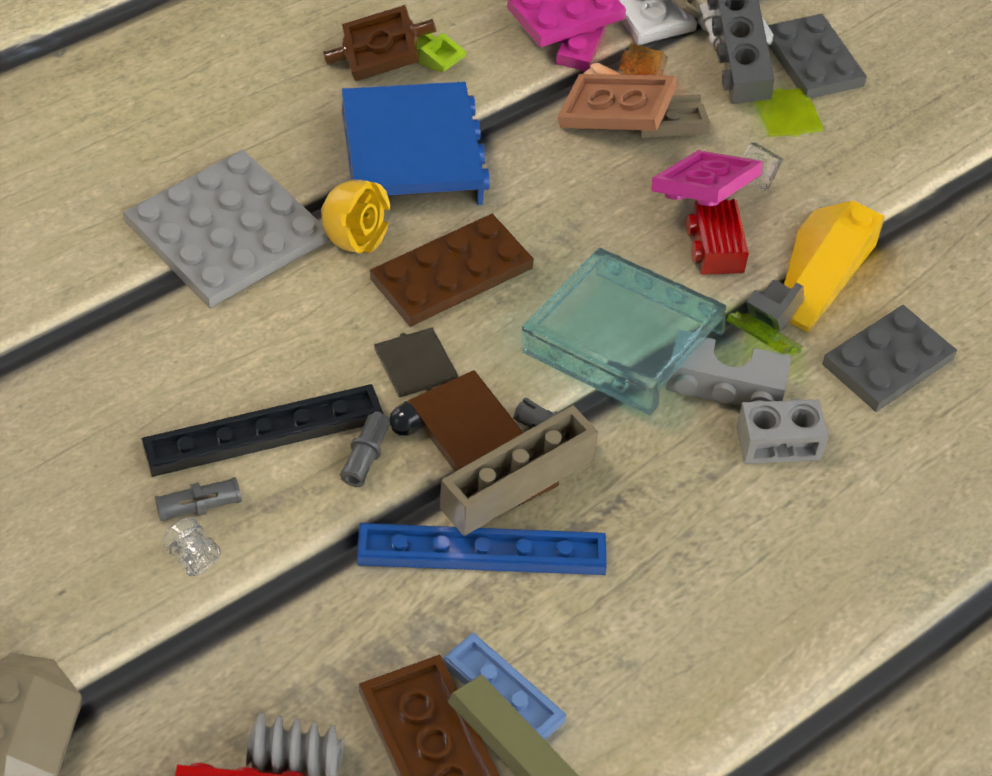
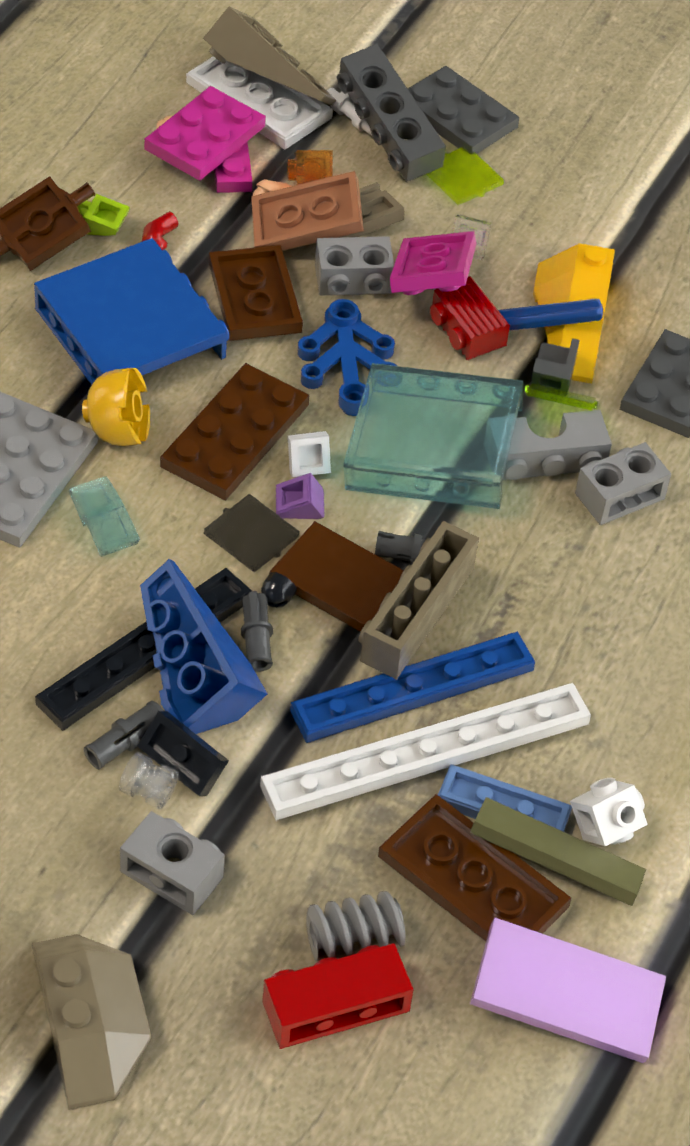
camera: 25 degrees left, 0 degrees up
none -> clear light blue slope [69,476,140,557]
none -> light grey brick [120,811,225,915]
none -> black plate [137,711,229,796]
none -> blue wedge [140,559,268,734]
none -> red arm [142,211,179,250]
none -> reddish brown plate [209,245,303,341]
none -> white plate [260,683,591,820]
none -> medium lavender slope [276,473,324,519]
none -> white tile [288,431,331,477]
none -> blue plant [297,299,399,416]
none -> light grey brick [315,236,394,296]
none -> blue axle [498,298,603,331]
none -> white brick [570,778,648,846]

